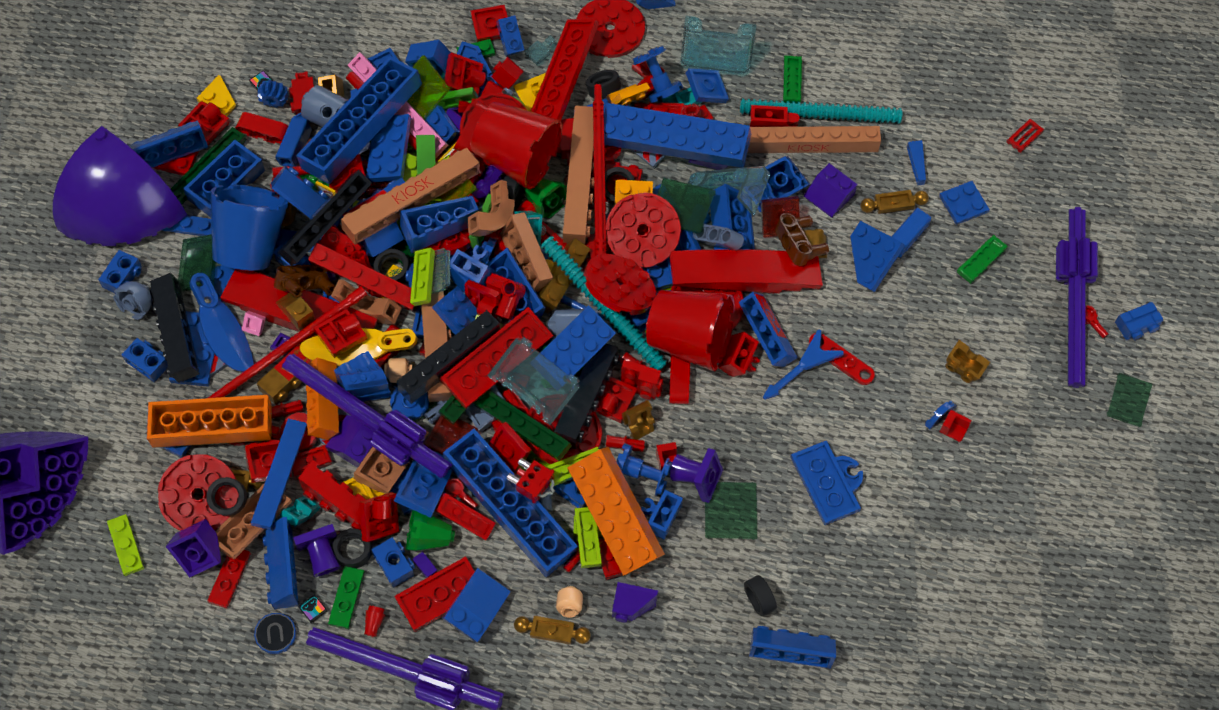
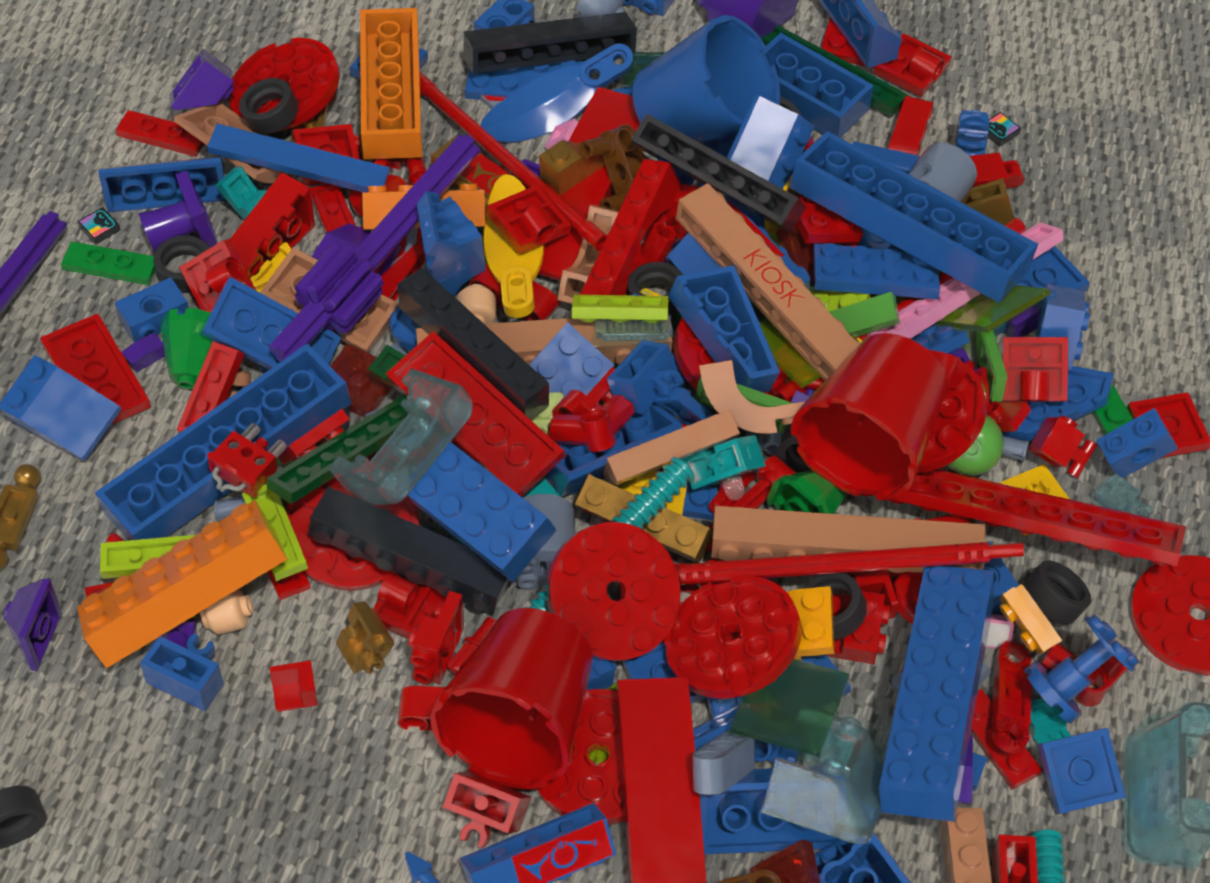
camera: 90 degrees right, 10 degrees down
lime plate [107,514,144,576] -> none
yellow wing [196,75,236,116] -> none
black tile [254,613,296,654] -> none
red cone [364,605,385,637] -> none
light nougat head [556,586,583,618] -> none
red axle [605,435,645,452] -> none
blue piece [616,443,672,496] -> none
dark purple plant [670,448,723,503] -> none
clear green piece [705,482,757,540] -> none

